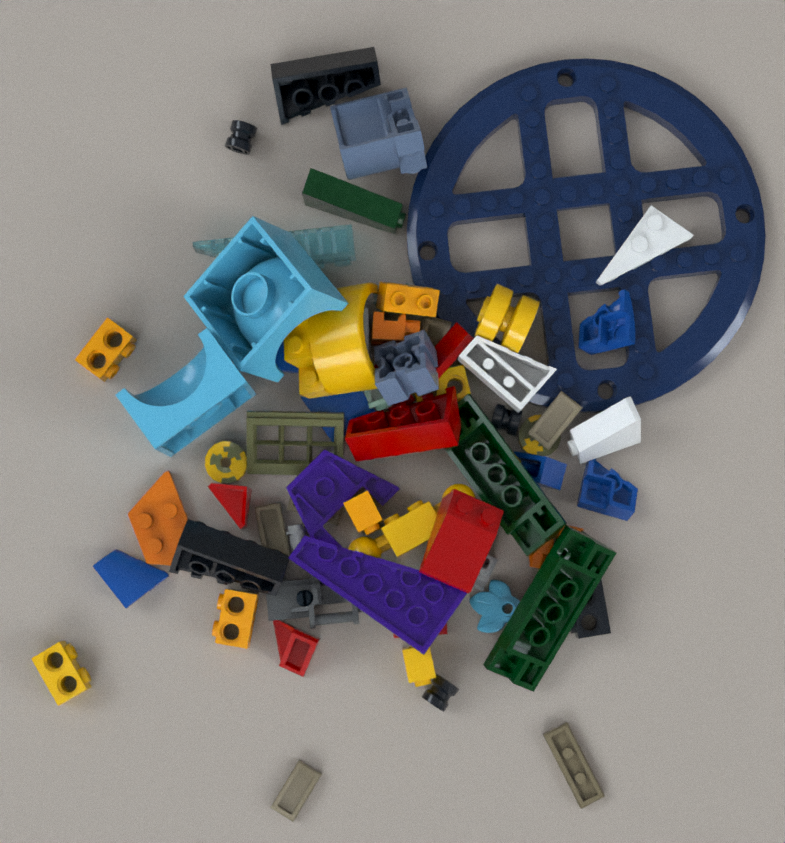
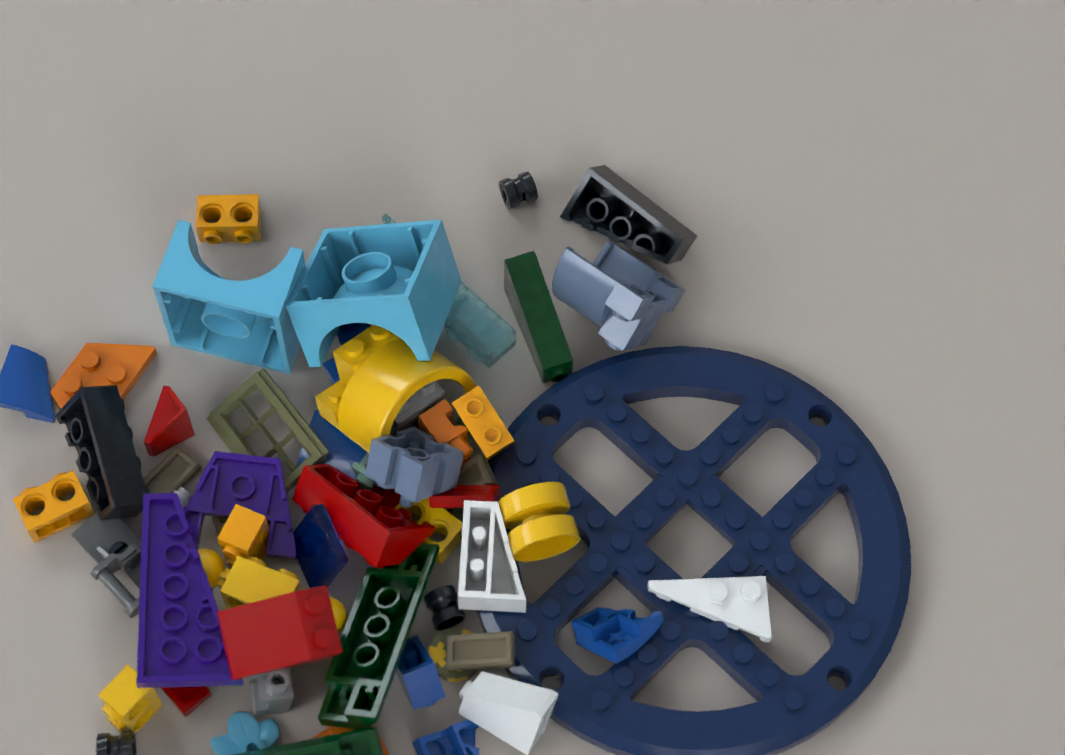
camera: 45 degrees right, 20 degrees down
yellow piece [205,441,247,484] -> none
red slope [273,620,321,677] -> none
none -> clear blue tile [294,504,349,588]

